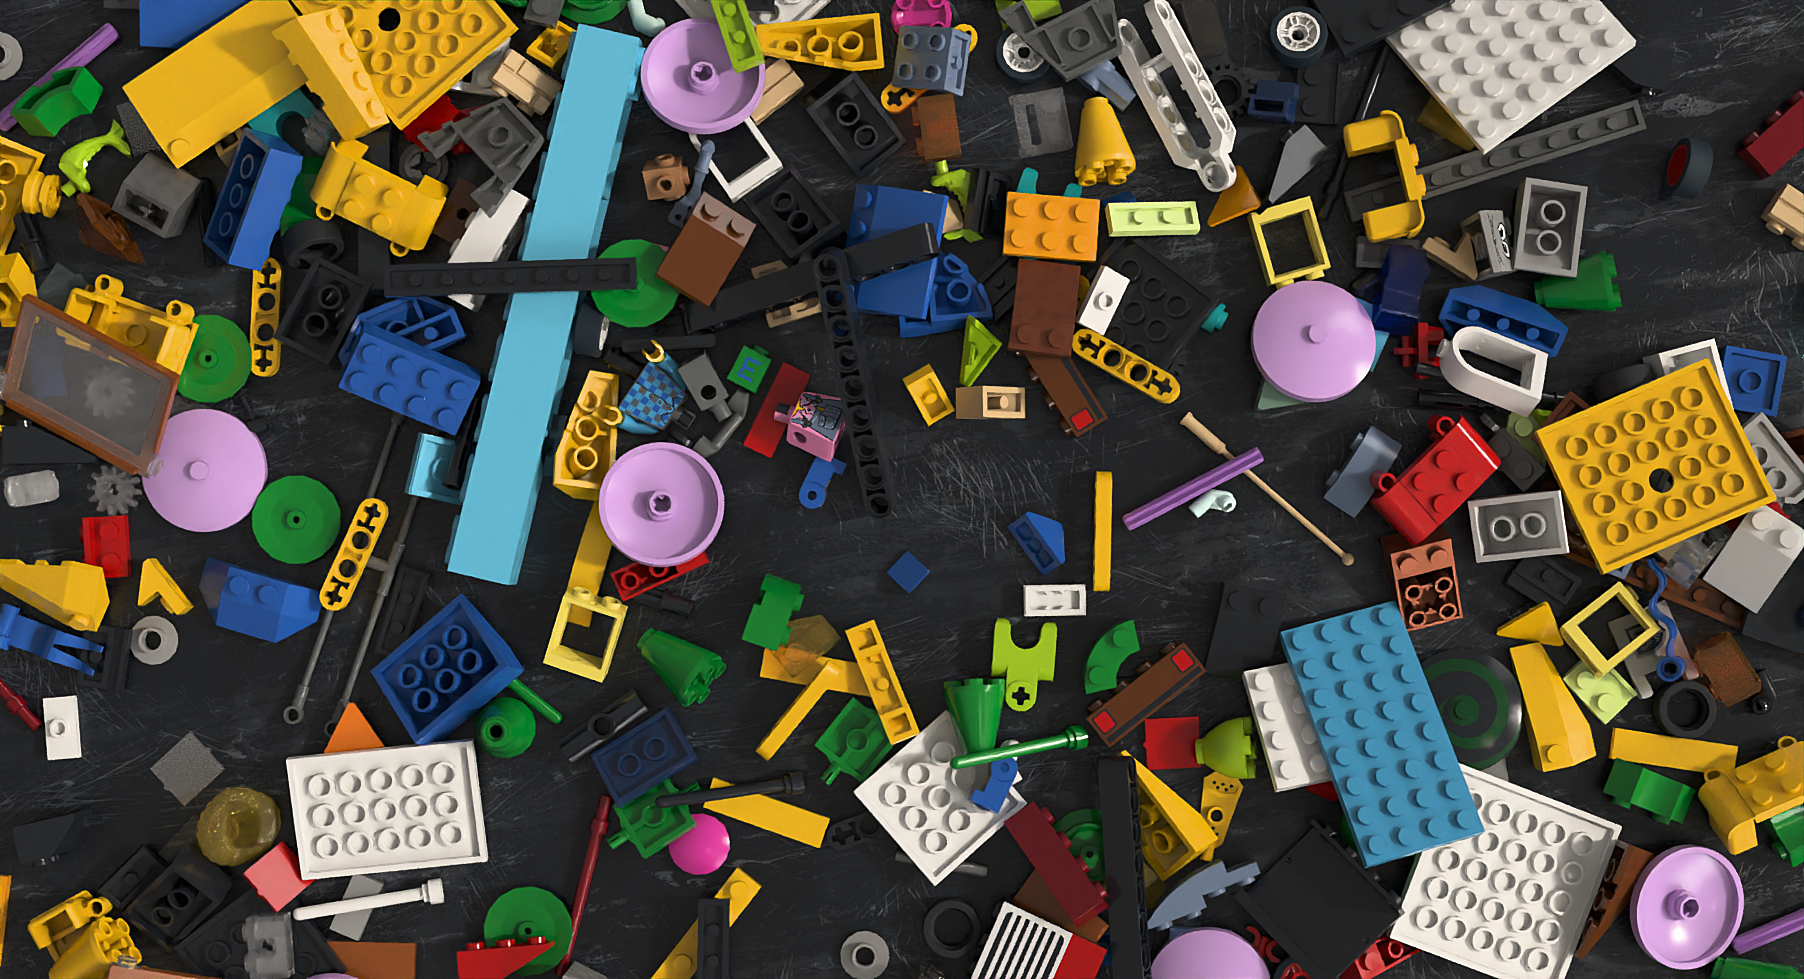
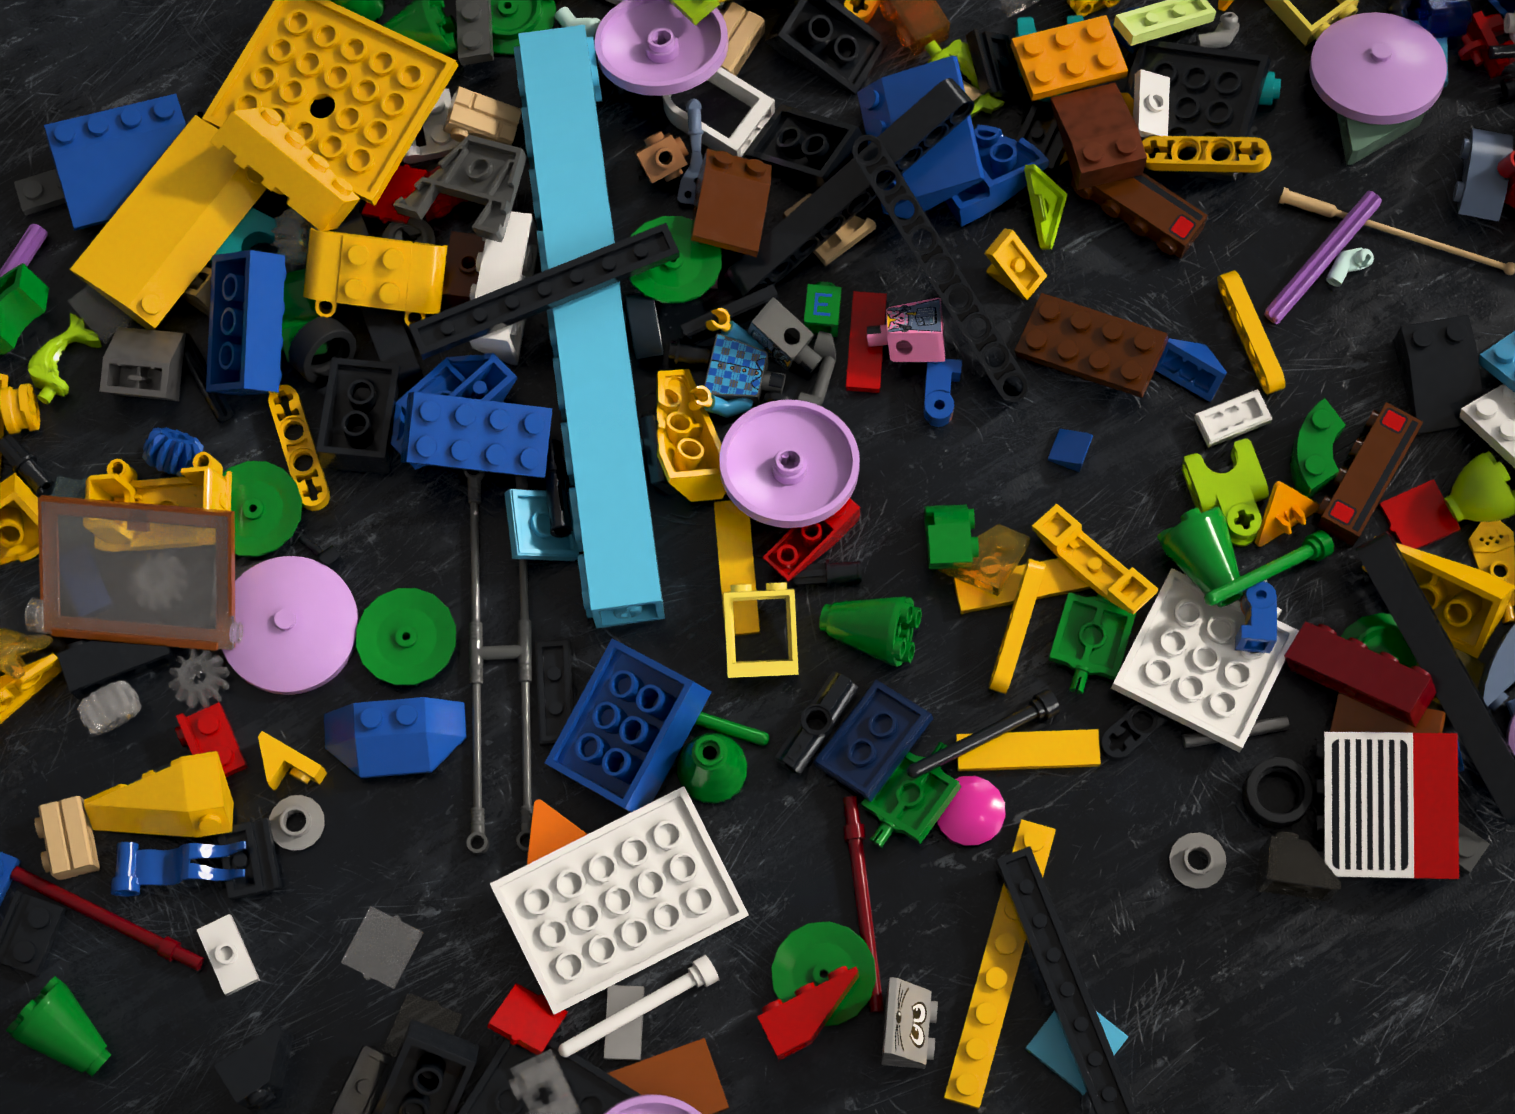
camera: 20 degrees left, 15 degrees down
reddish brown wedge [77,192,146,265] -> none
clear yellow piece [196,787,282,866] -> none
yellow beam [319,498,389,611] -> none
yellow slope [526,20,577,75] -> none
tan slope [956,386,1025,419] -> none
none -> blue gear [142,427,204,477]
none -> reddish brown plate [1015,293,1169,398]
none -> light grey arm [1196,12,1240,48]
none -> light orange piece [1255,481,1320,547]

